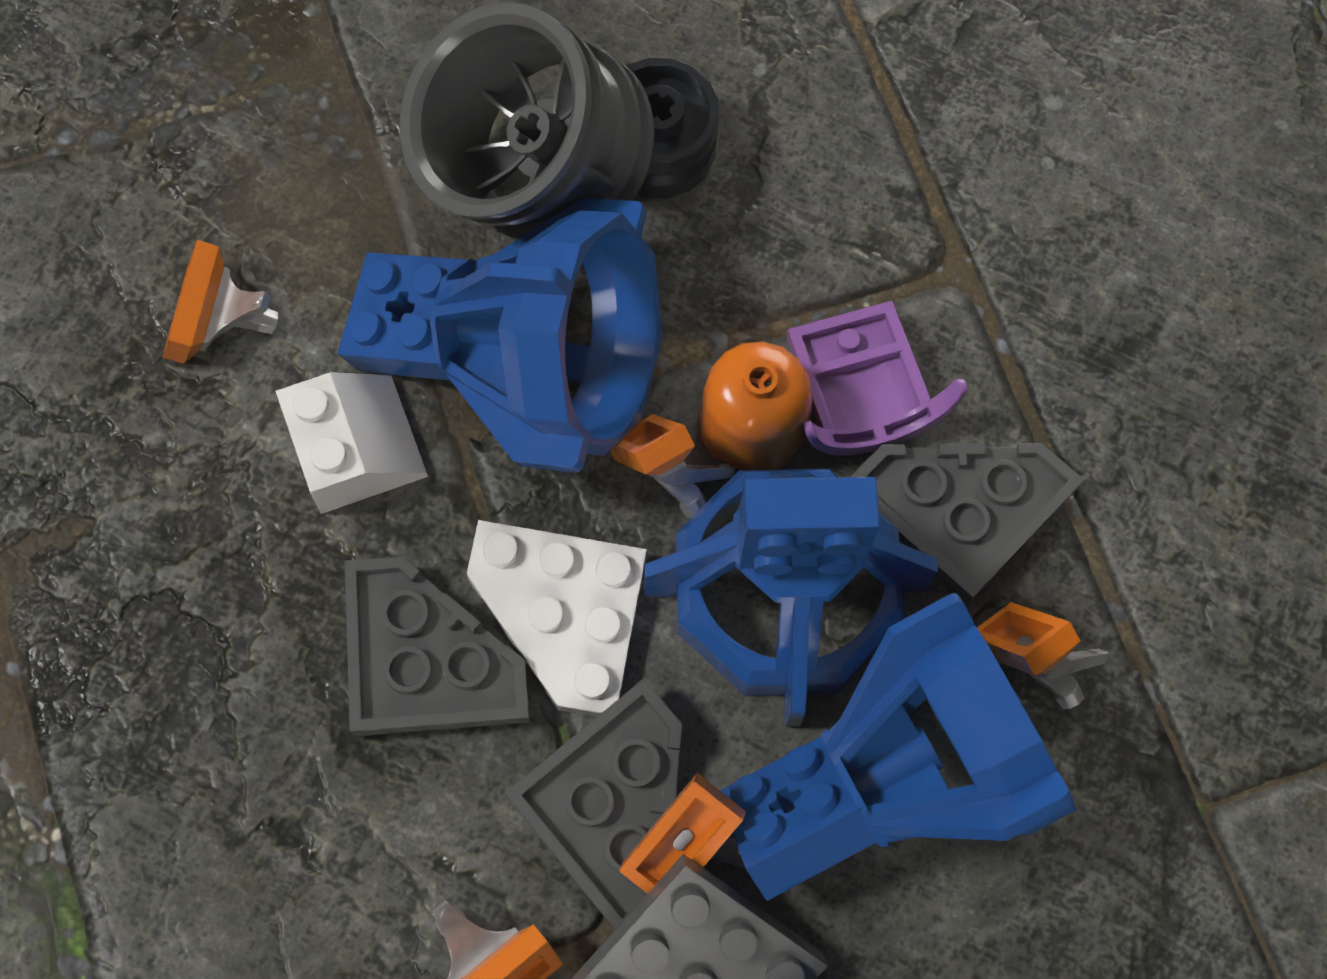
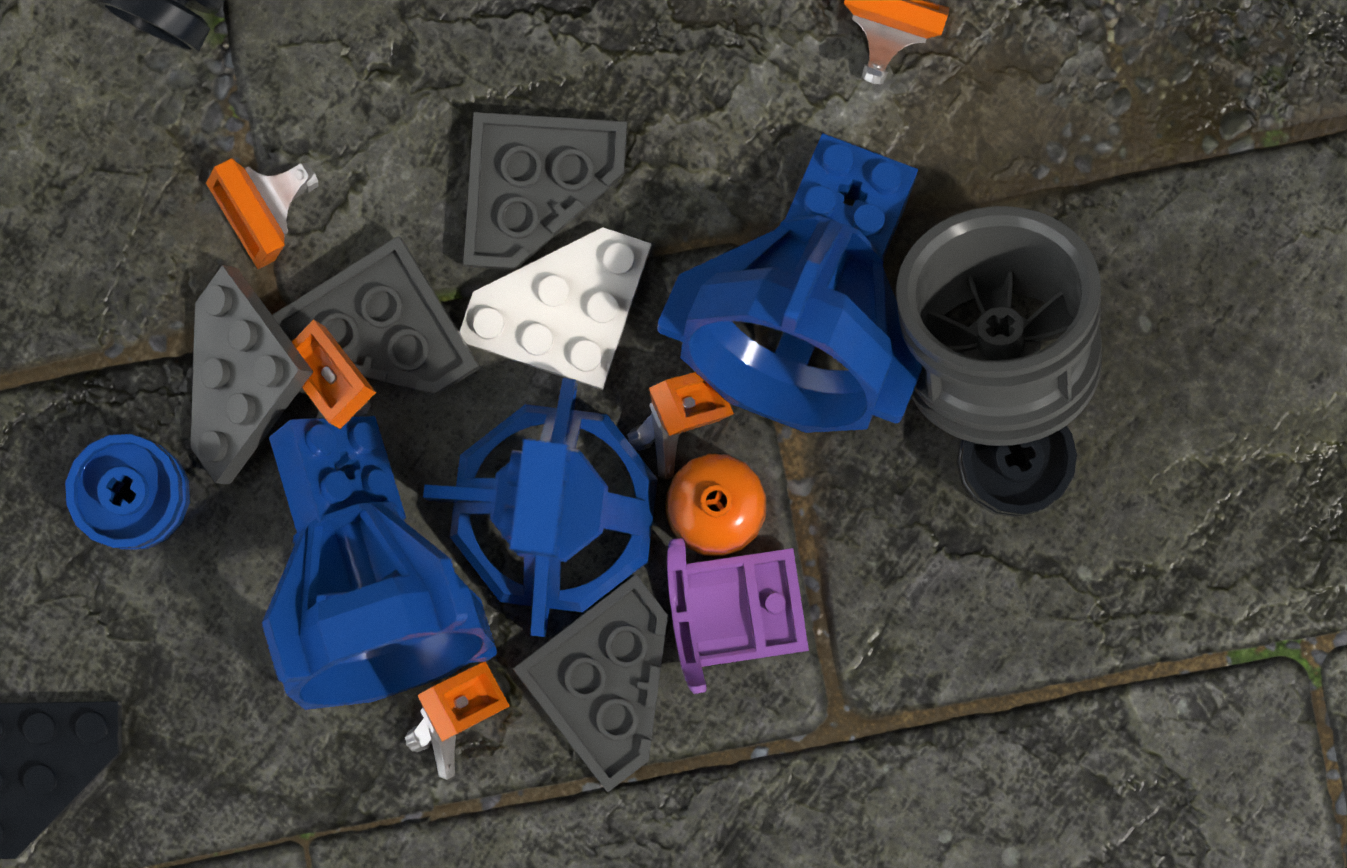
camera: 105 degrees right, 15 degrees up
white slope [276,372,428,514] -> none

